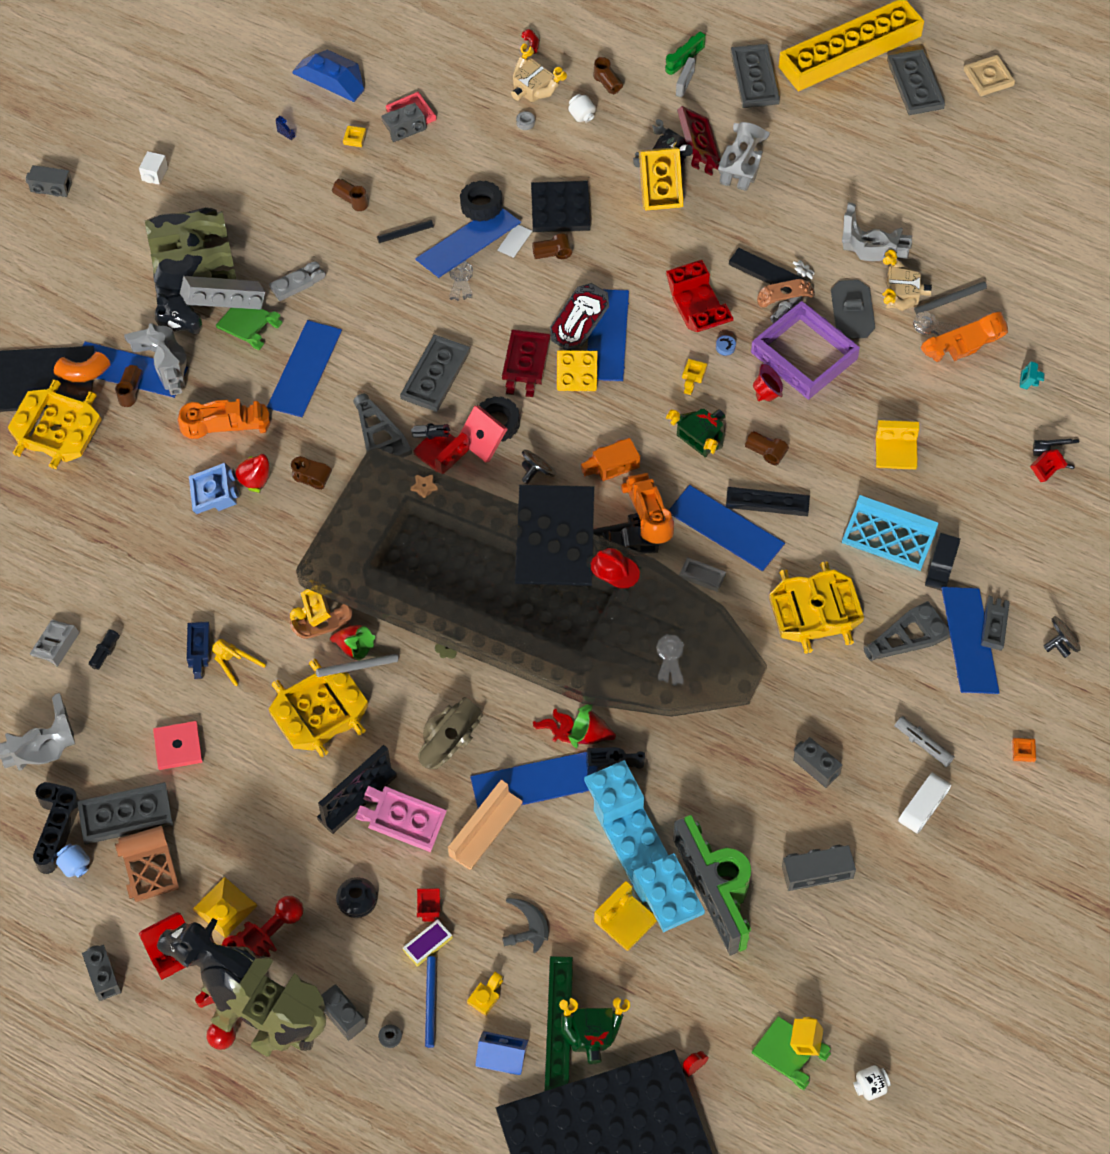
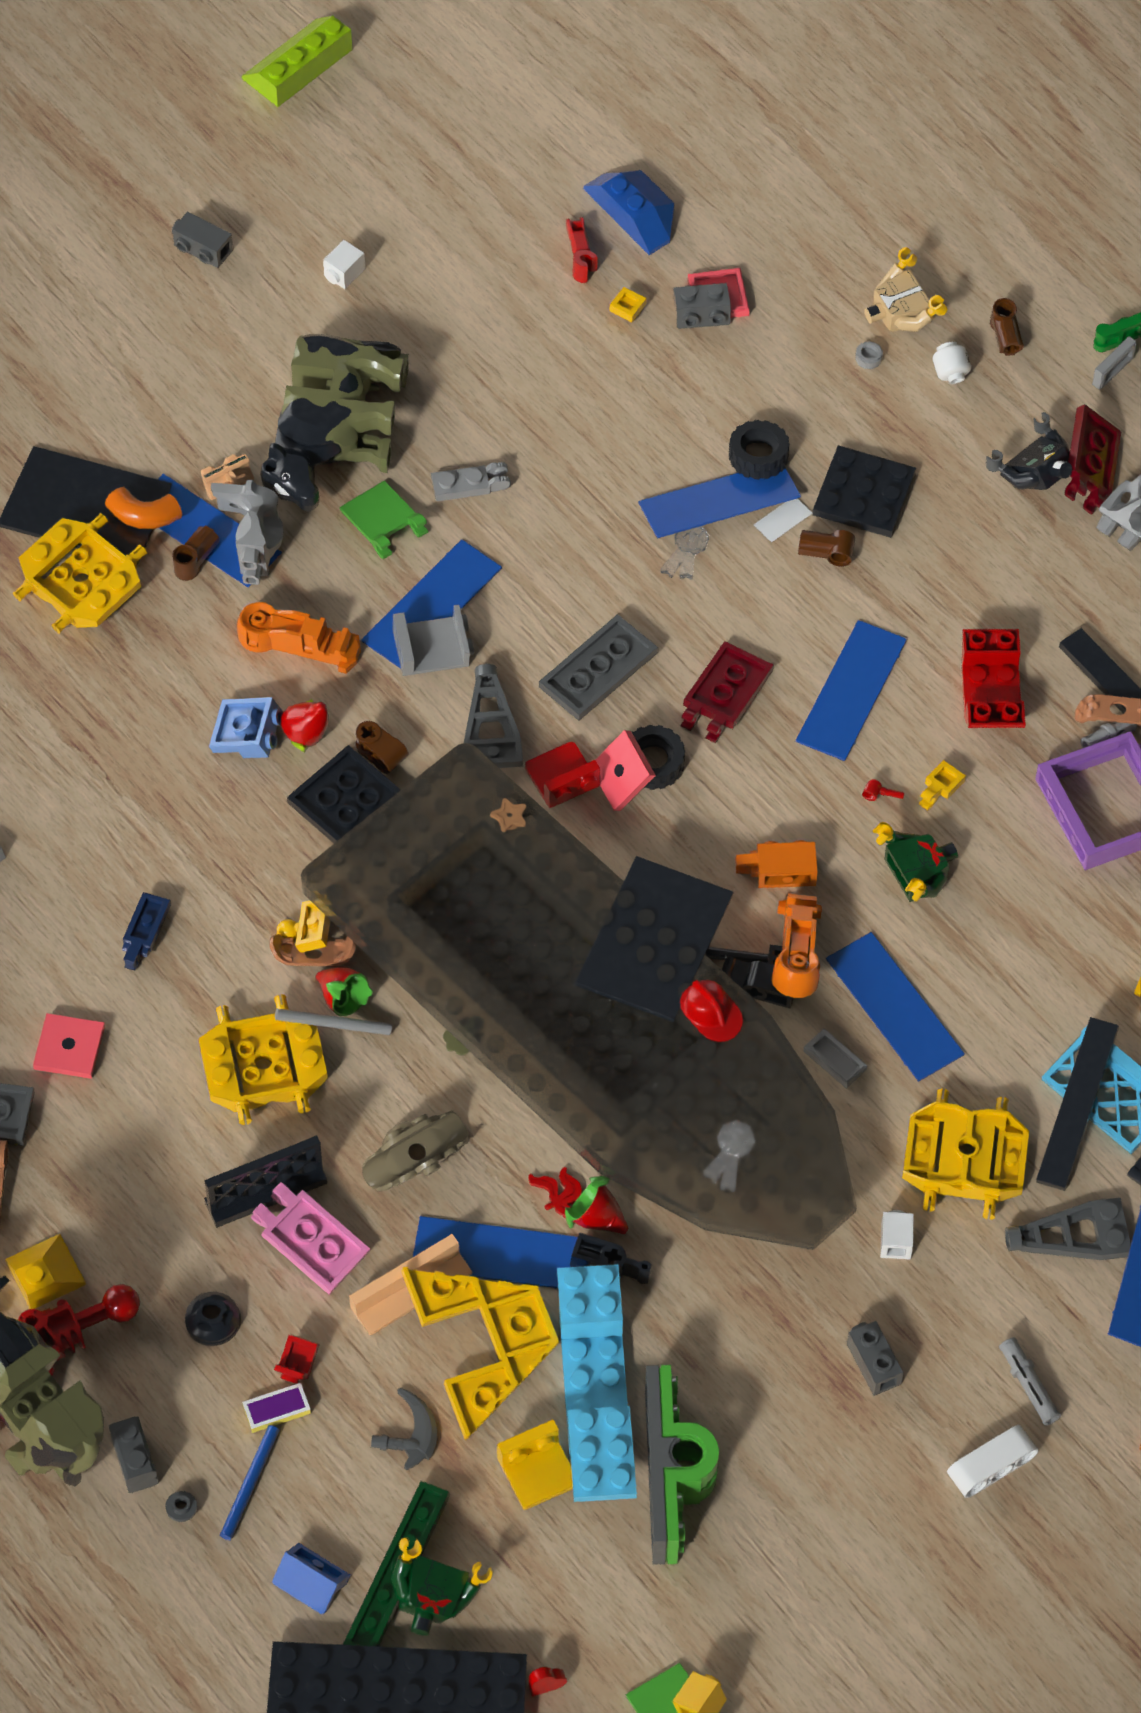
camera: 20 degrees right, 0 degrees up
black axle [89,629,120,670] -> none
light grey brick [180,276,265,309] -> none
yellow plant [212,639,266,686] -> none
clear blue tile [275,115,296,140] -> none
reddish brown piece [332,178,369,211] -> none
black bar [377,220,434,244] -> none
black axle [411,423,450,439] -> none
yellow plate [467,972,503,1016] -> none
red arm [521,29,540,54] -> none
shield [522,449,556,485] -> none
shield [550,283,609,351] -> none
yellow bracket [557,351,597,391] -> none
yellow brick [639,147,683,211] -> none
medium blue tile [716,335,736,356] -> none
black tile [726,487,810,517] -> none
reddish brown piece [745,431,789,466] -> none
red piece [753,364,783,402] -> none
dark grey brick [782,845,856,891] -> none
none -> light nougat hips [201,454,254,501]
none -> lime slope [242,16,352,107]
none -> black plate [287,745,409,855]
none -> light grey panel [392,605,474,676]
none -> yellow wing [401,1267,559,1440]
none -> red piece [566,217,598,283]
none -> red hand [862,779,904,801]
none -> white brick [880,1210,913,1259]
none -> black tile [1036,1017,1119,1191]

